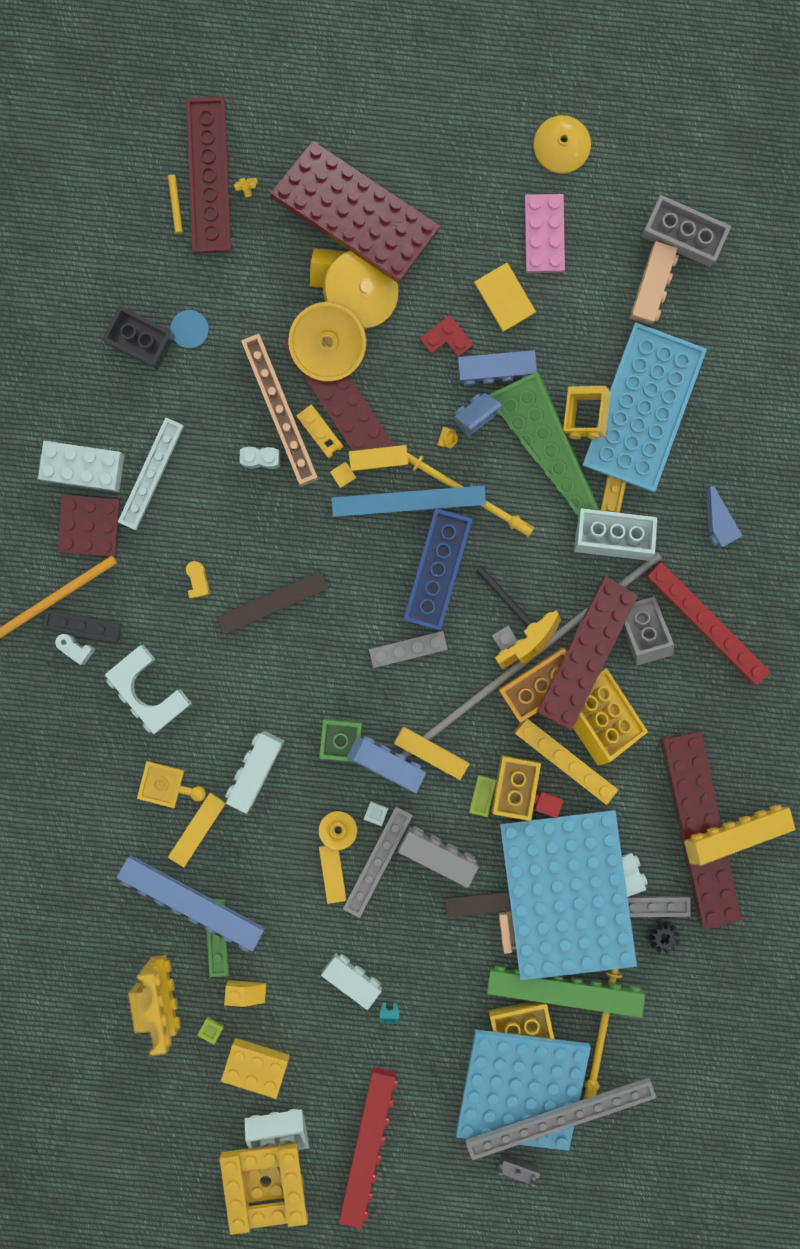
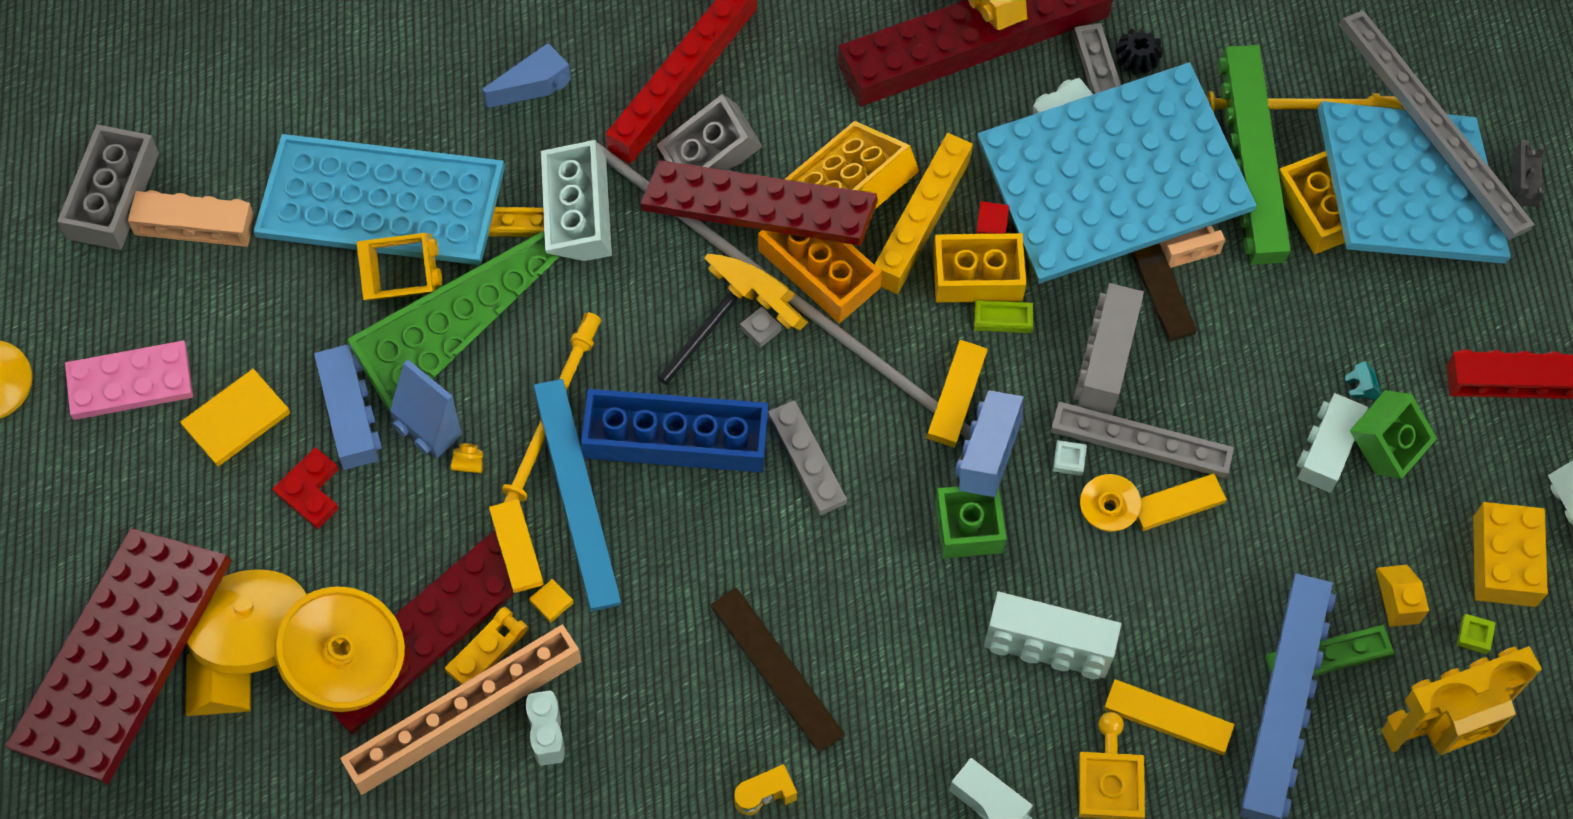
camera: 100 degrees left, 25 degrees down
none -> bright green brick [1349,390,1437,479]

